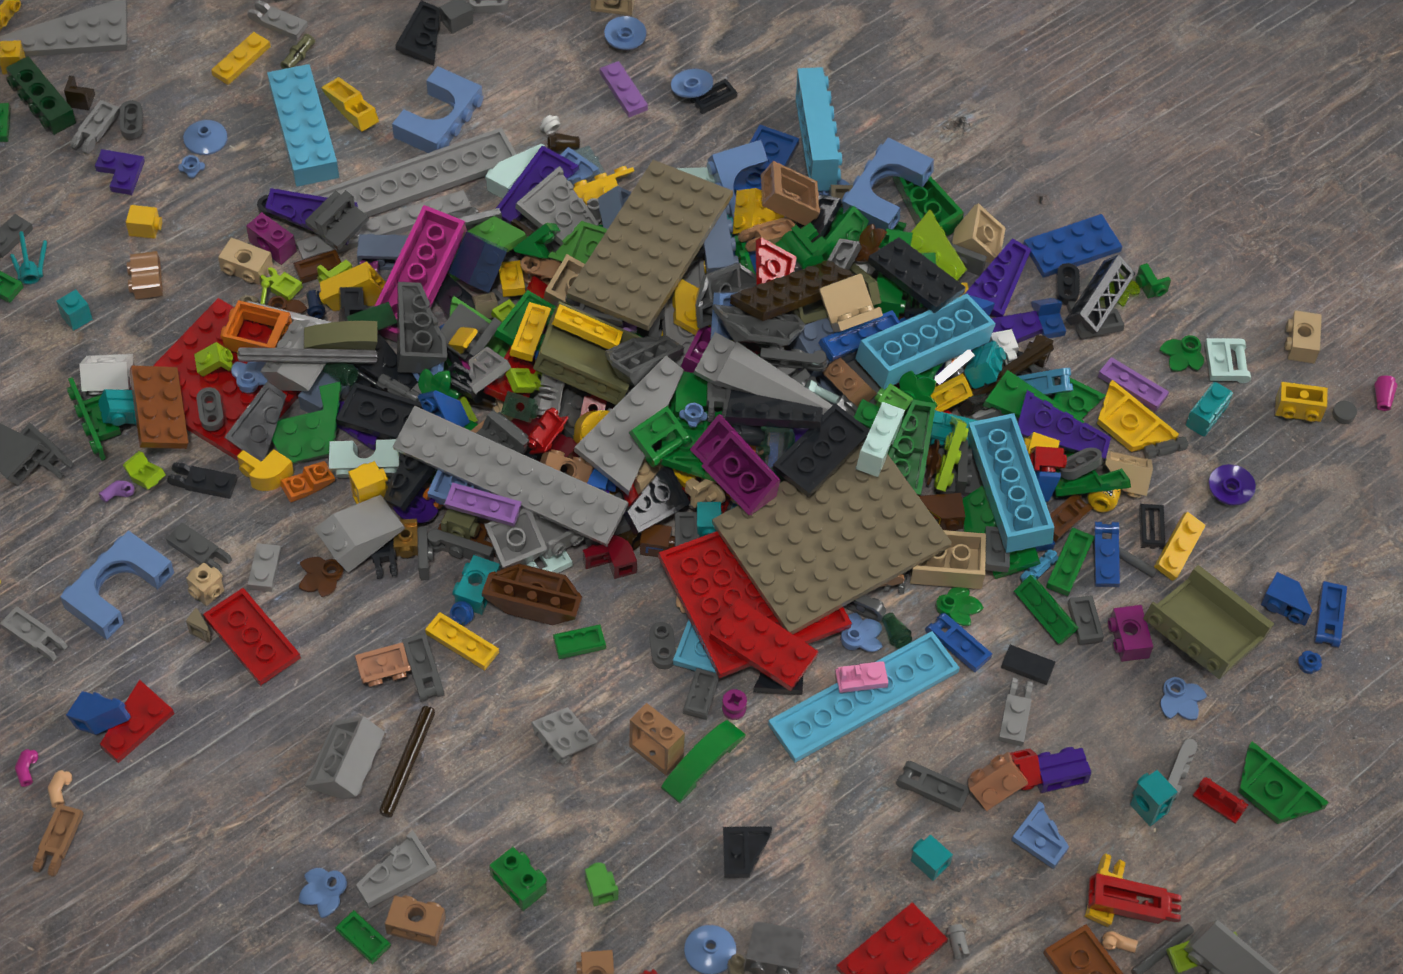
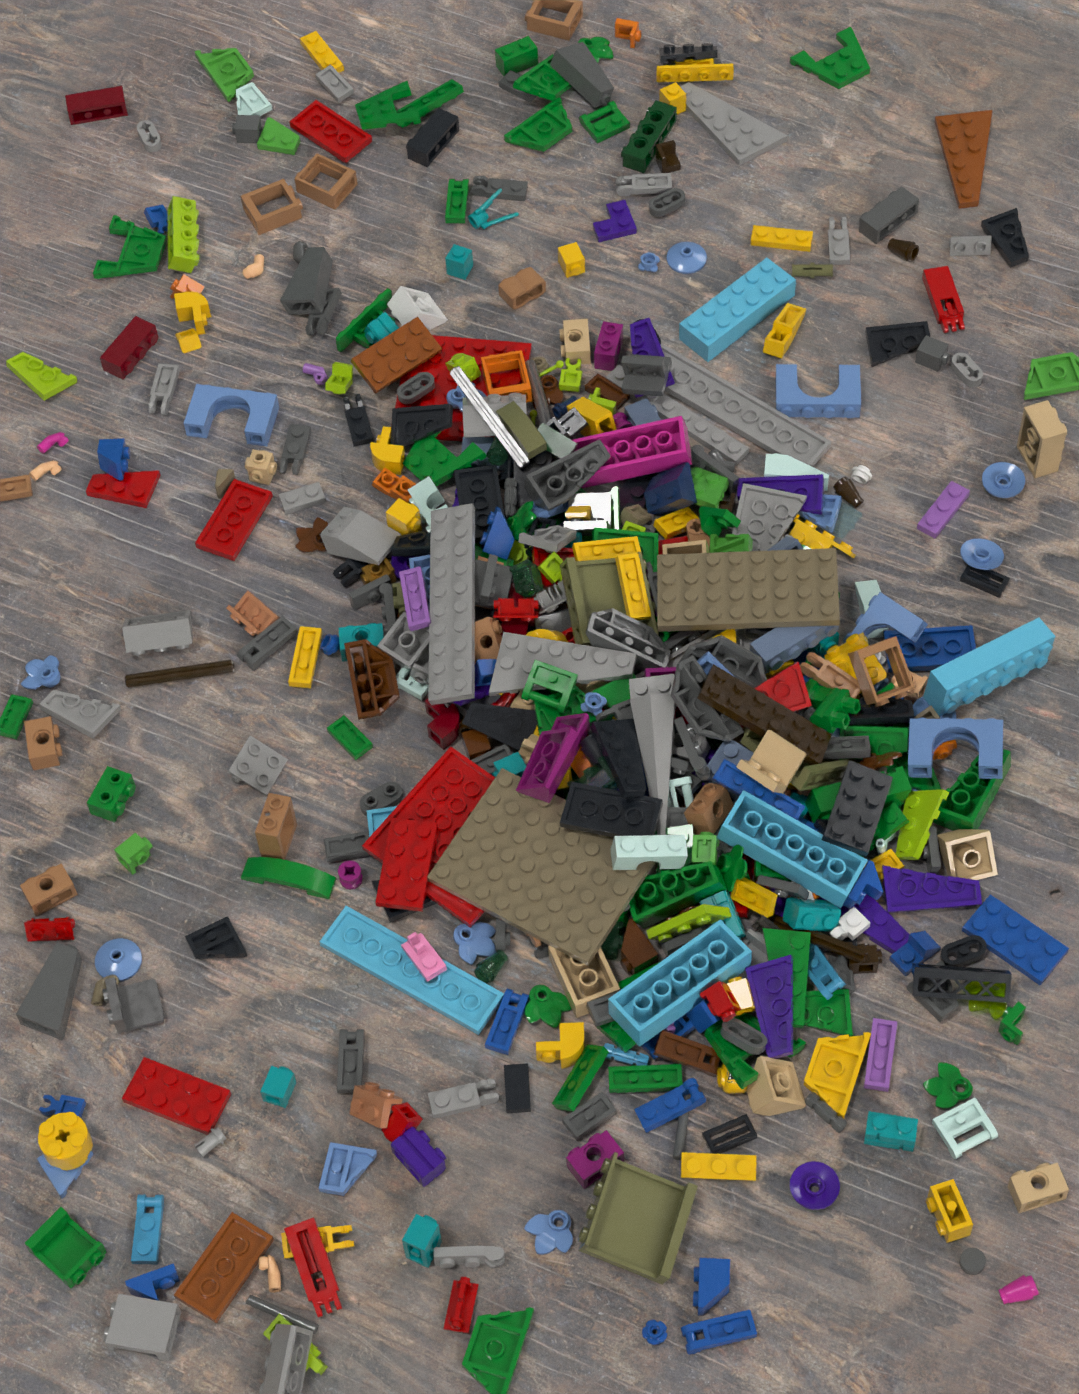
camera: 70 degrees right, 0 degrees up
none -> yellow brick [536,1022,585,1069]

